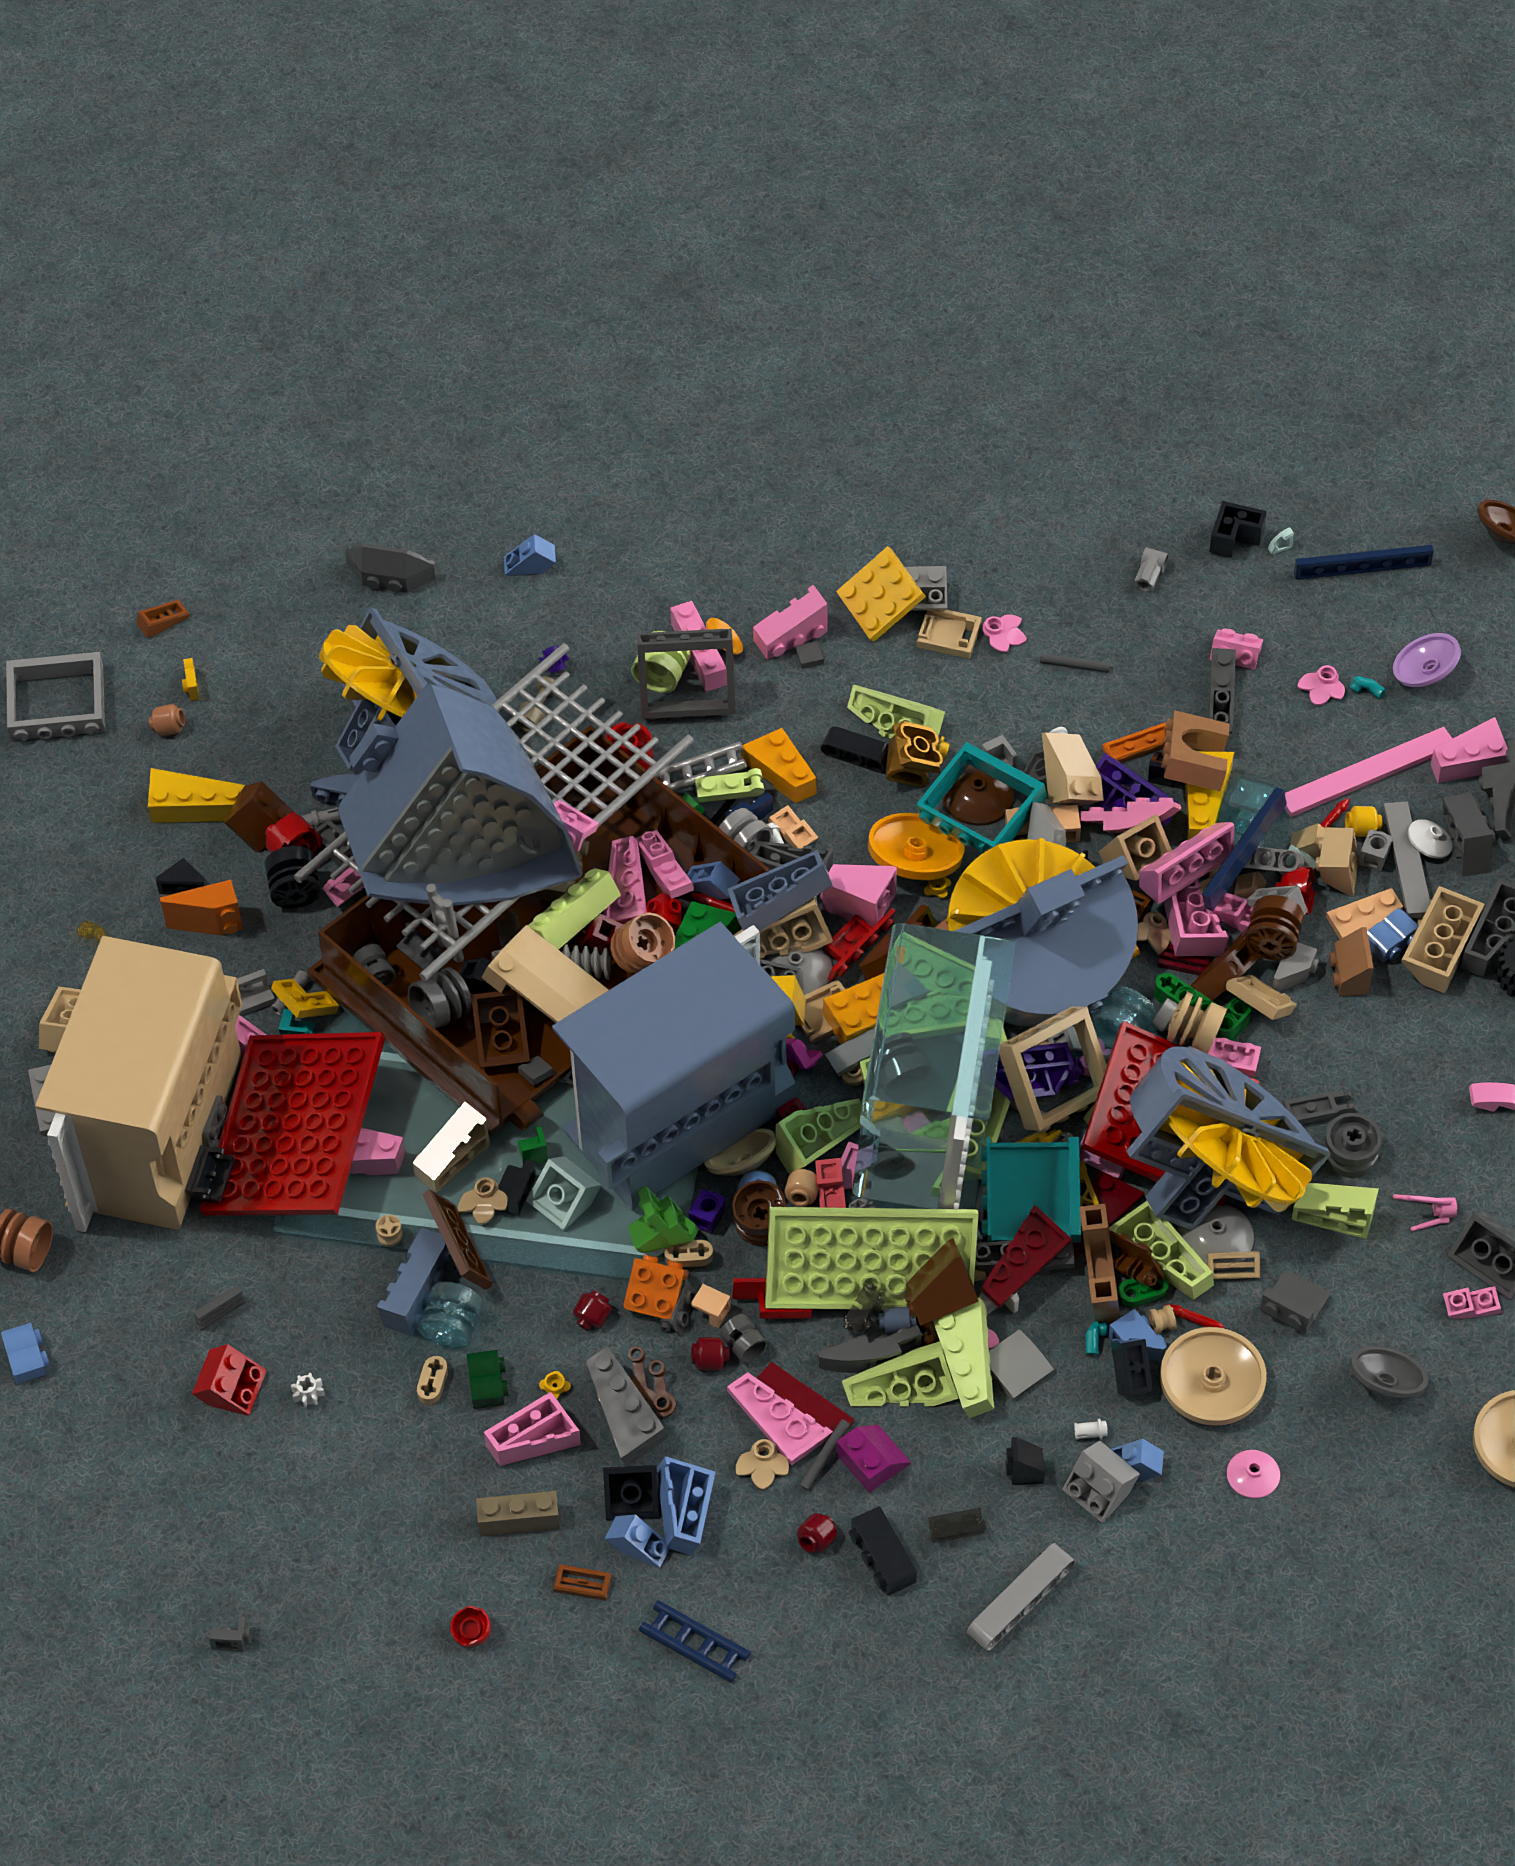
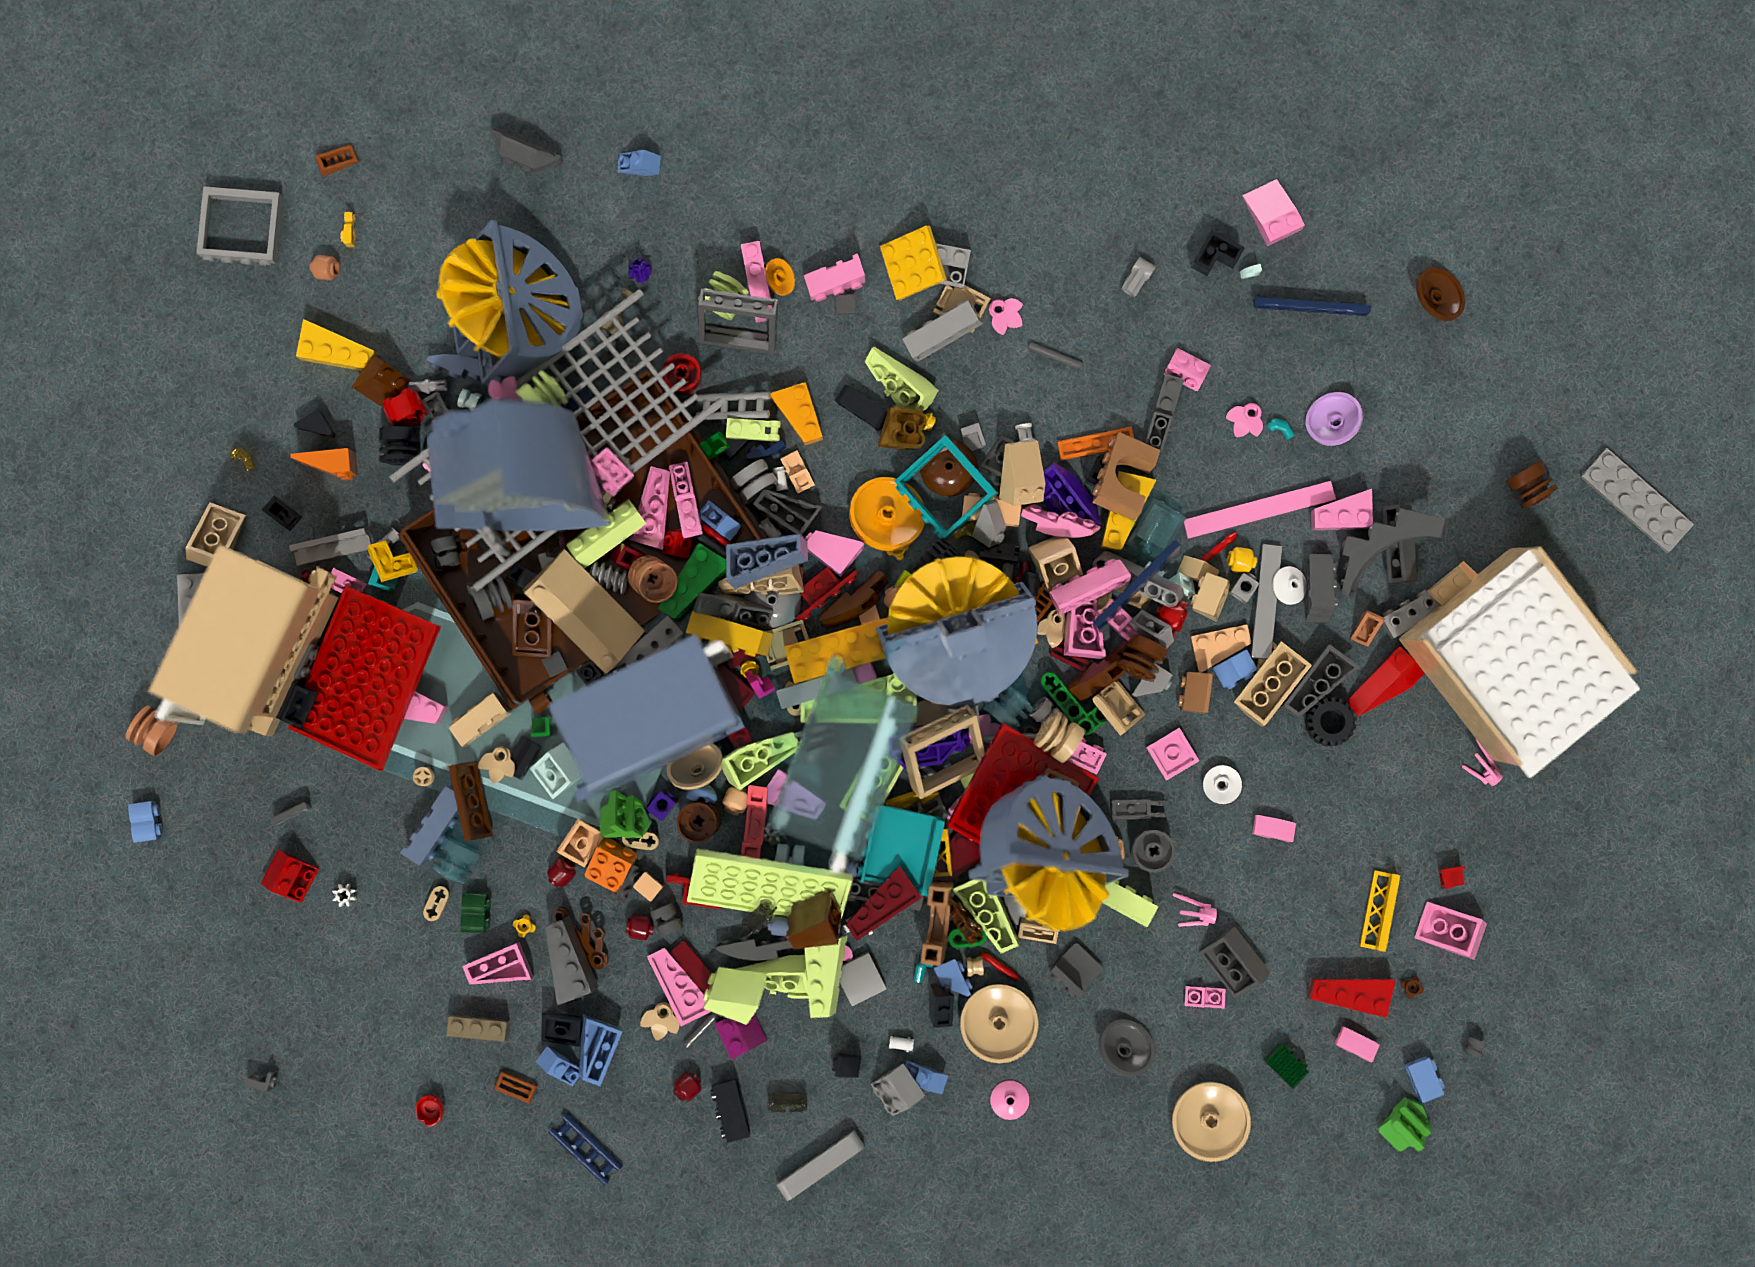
camera: 15 degrees right, 30 degrees up
none -> light nougat slope [556,819,604,867]
none -> yellowish green slope [703,967,767,1025]
none -> light grey brick [903,301,983,362]
none -> bright pink plate [1146,728,1199,781]
none -> white dish [1203,765,1242,804]
none -> bright pink slope [1242,179,1305,246]

